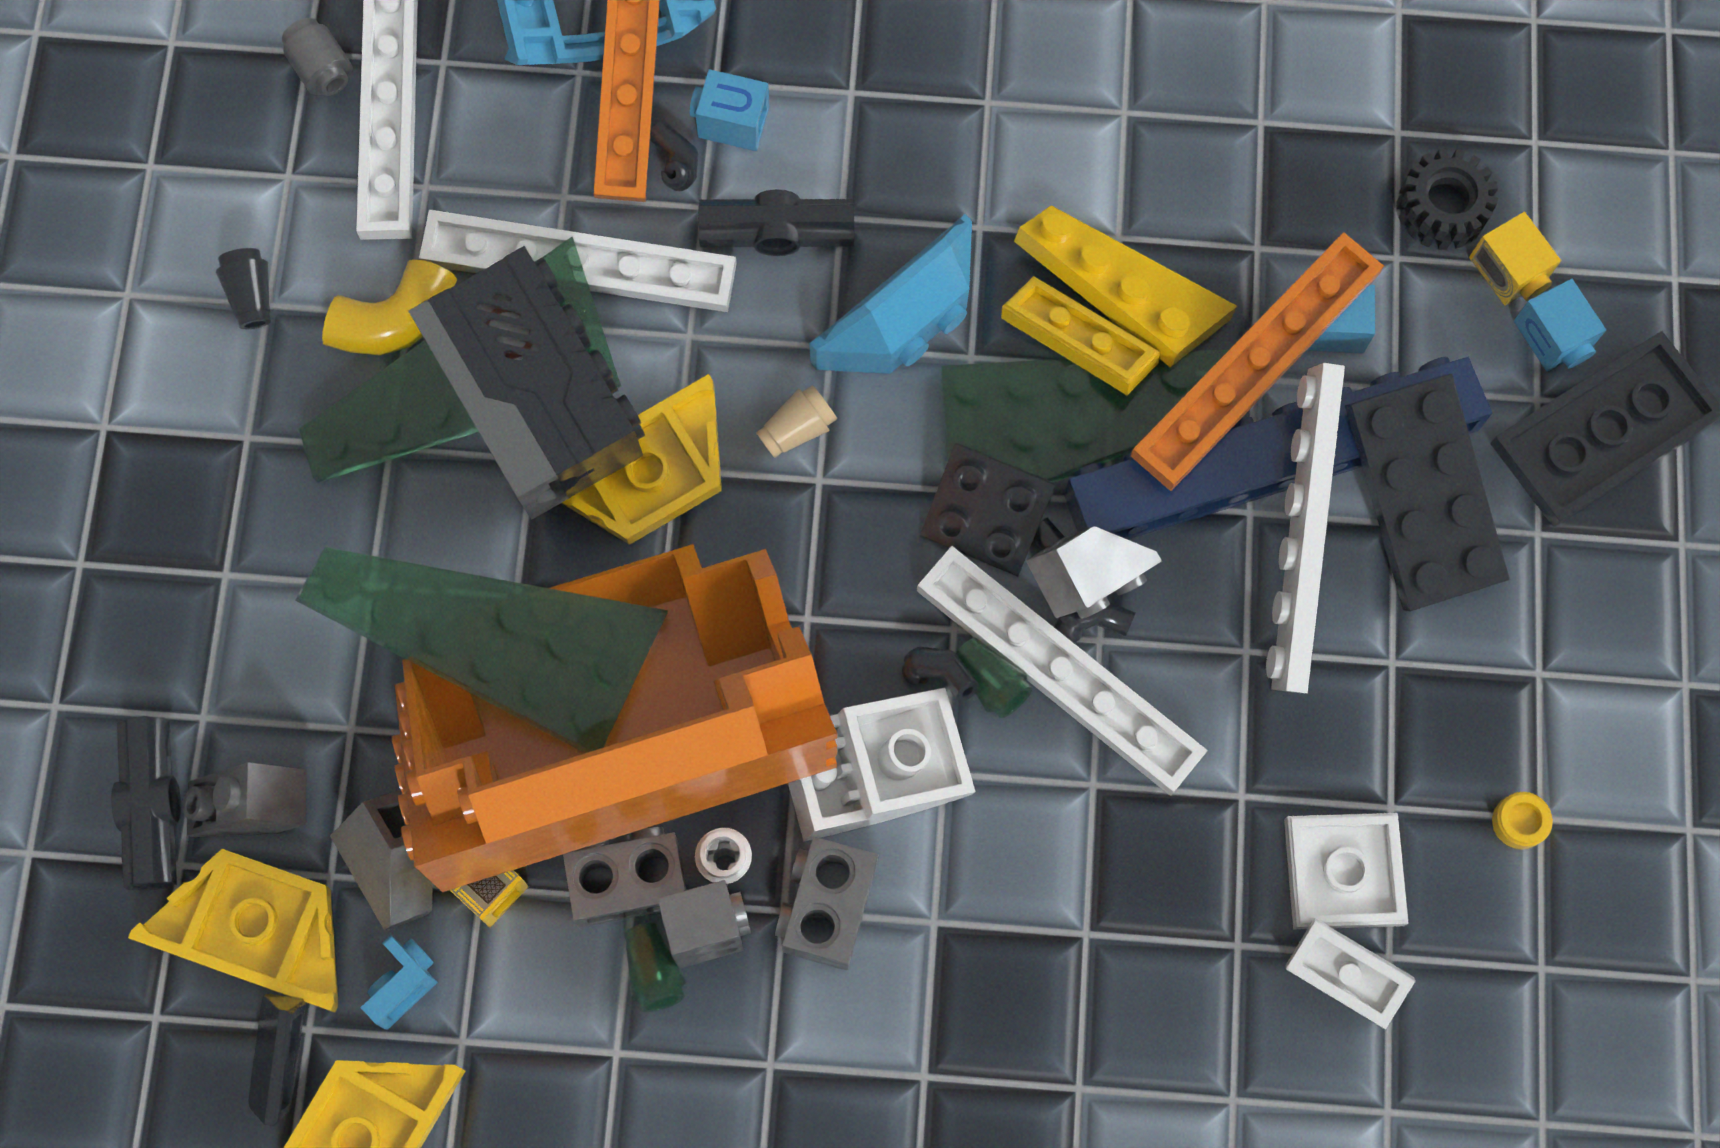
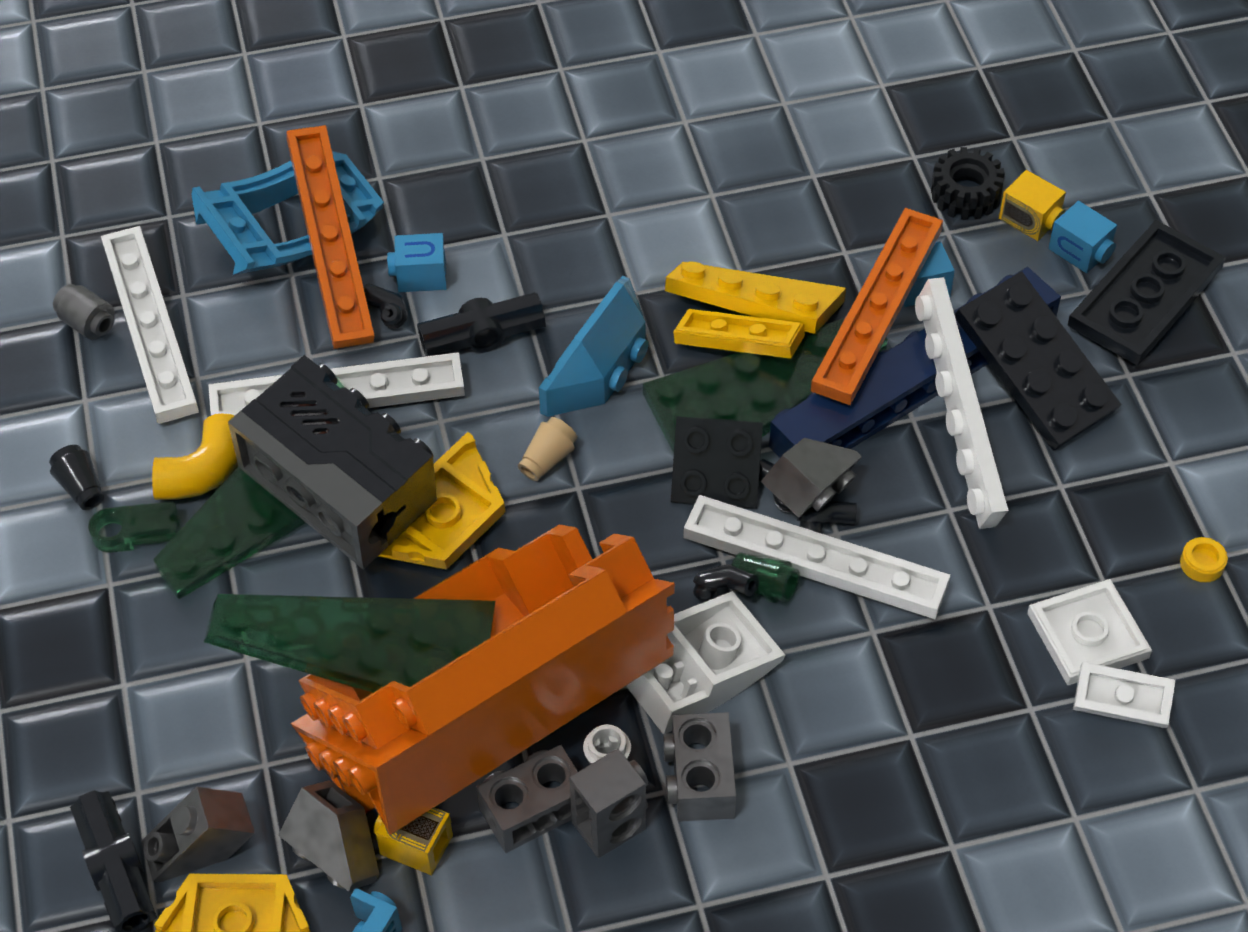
camera: 15 degrees left, 20 degrees down
clear green cone [624,923,686,1012] -> none
none -> clear green piece [88,502,180,553]

